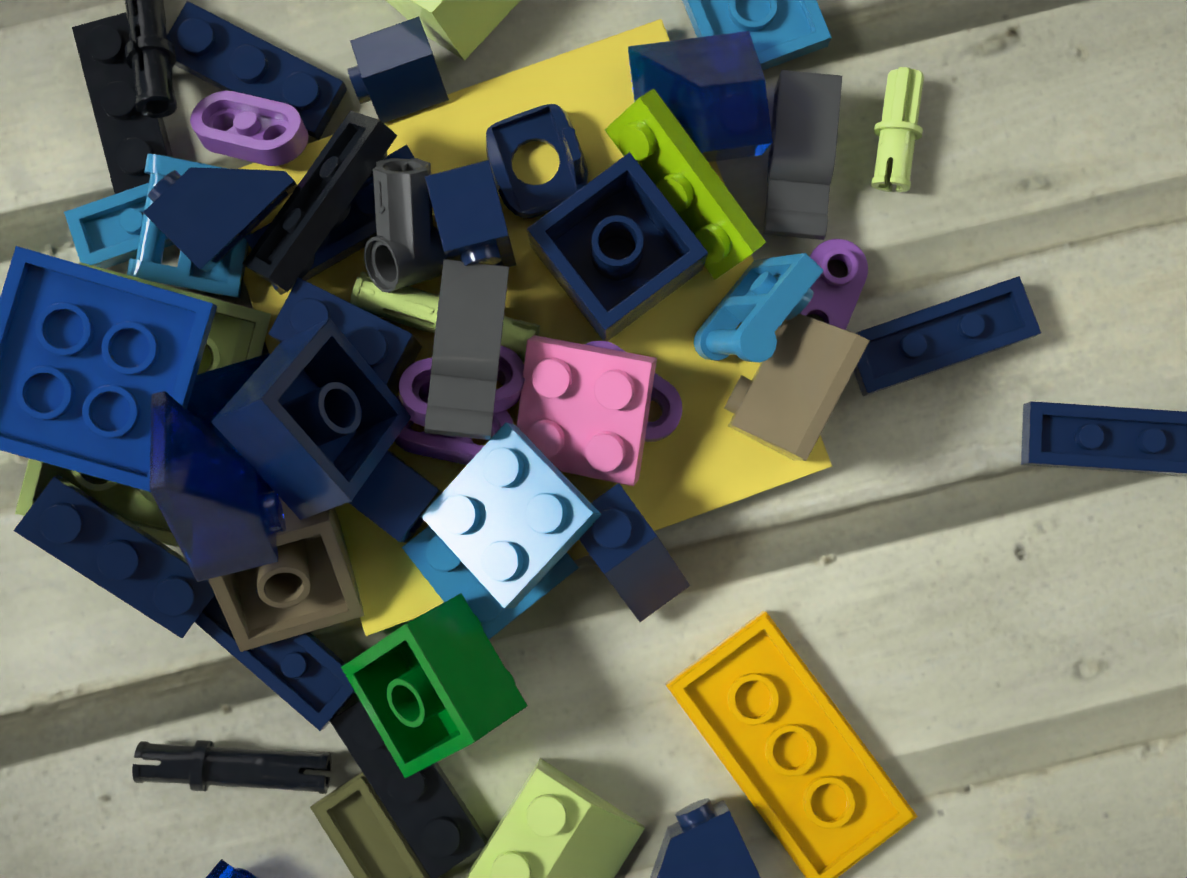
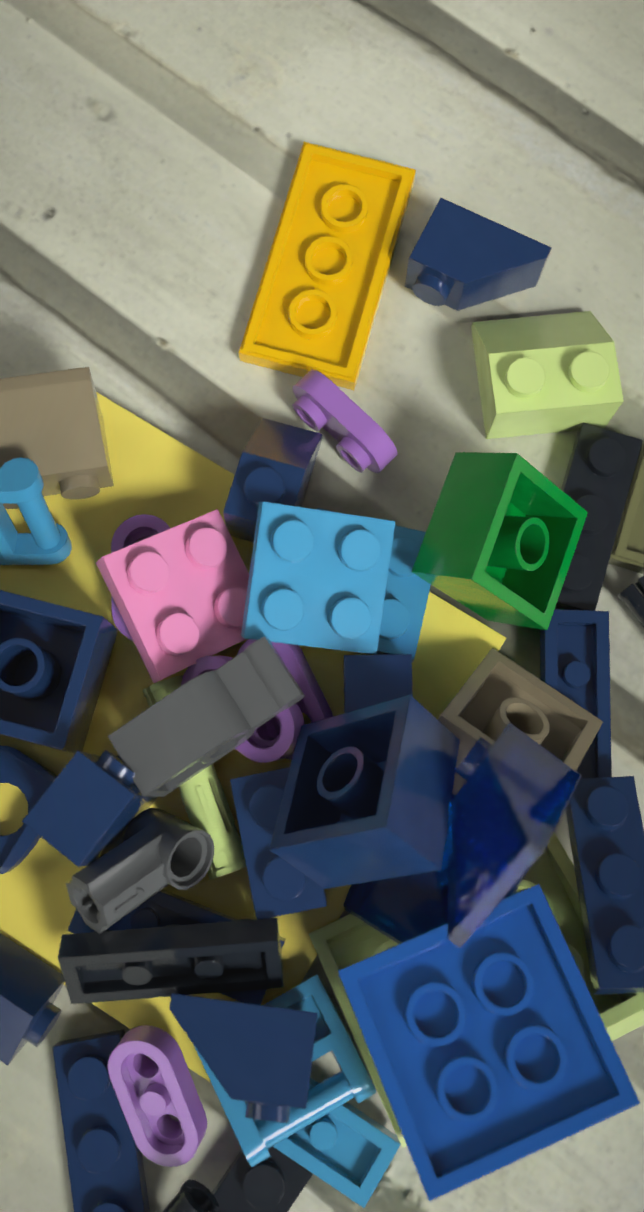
camera: 130 degrees left, 5 degrees down
none -> medium lavender plate [292,369,397,473]

